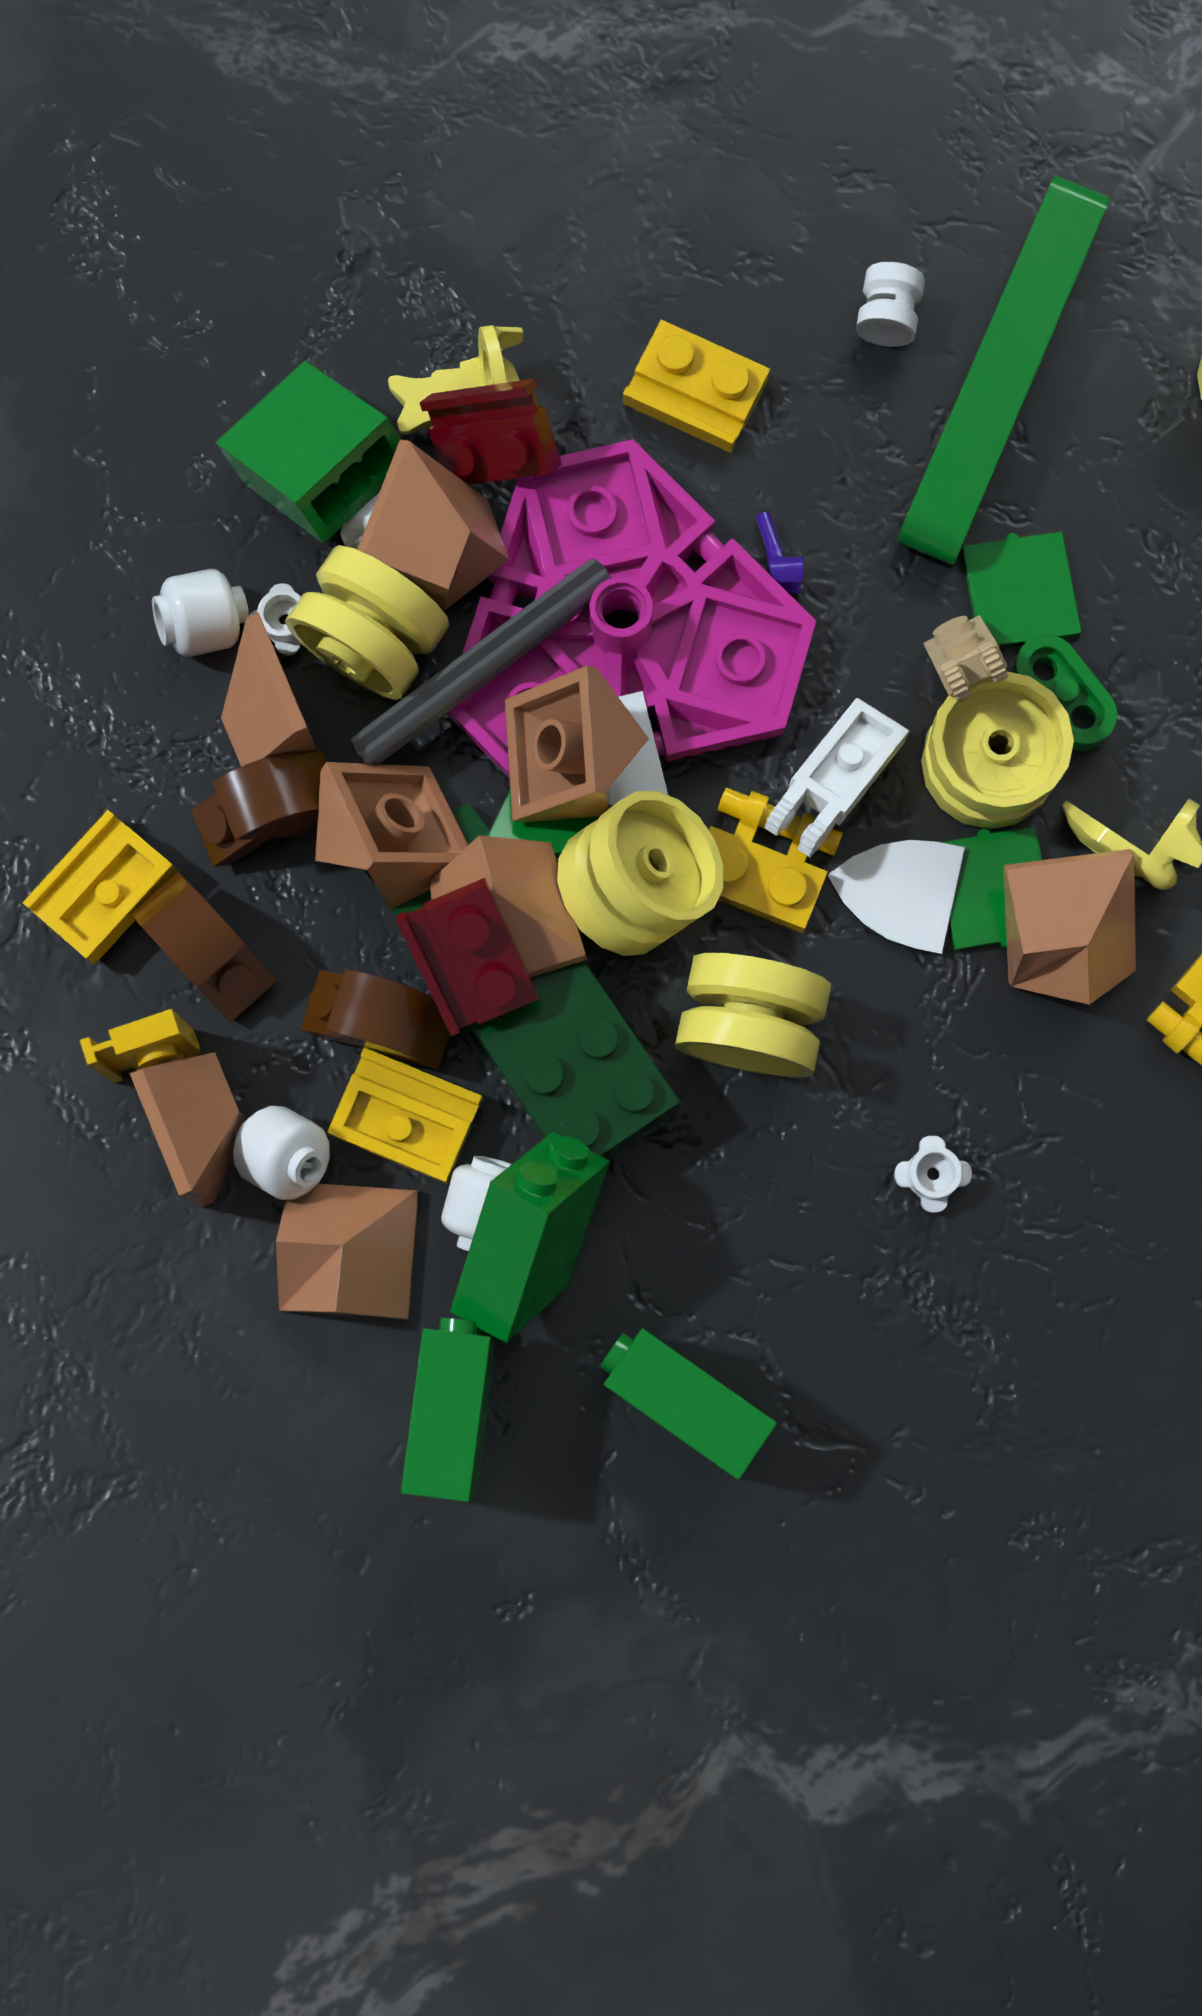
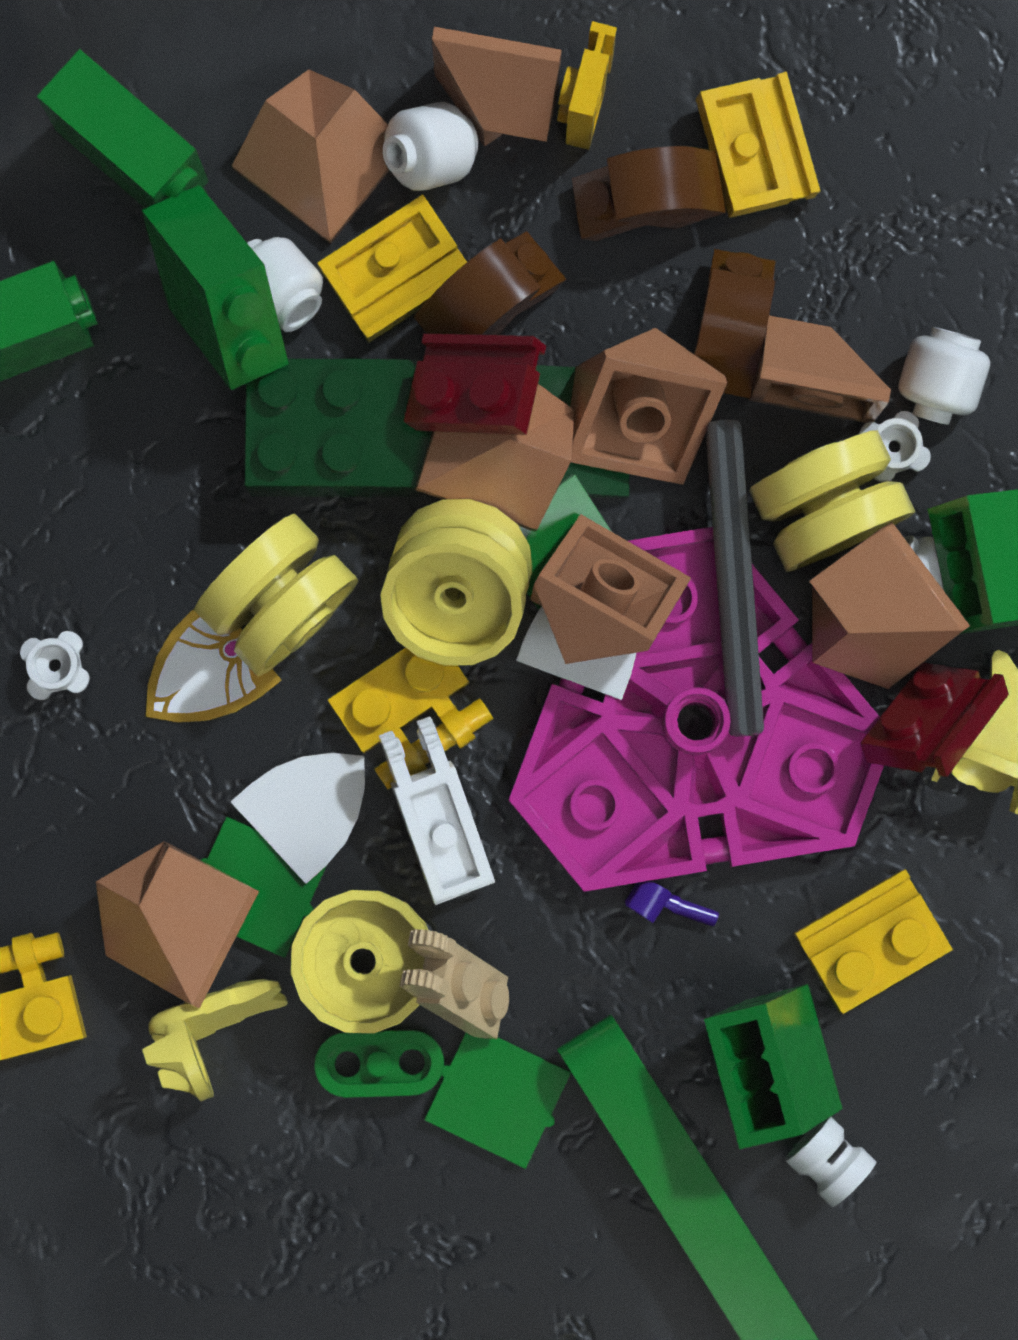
camera: 120 degrees right, 5 degrees up
none -> sticker [146,609,282,722]
none -> green brick [704,984,843,1150]

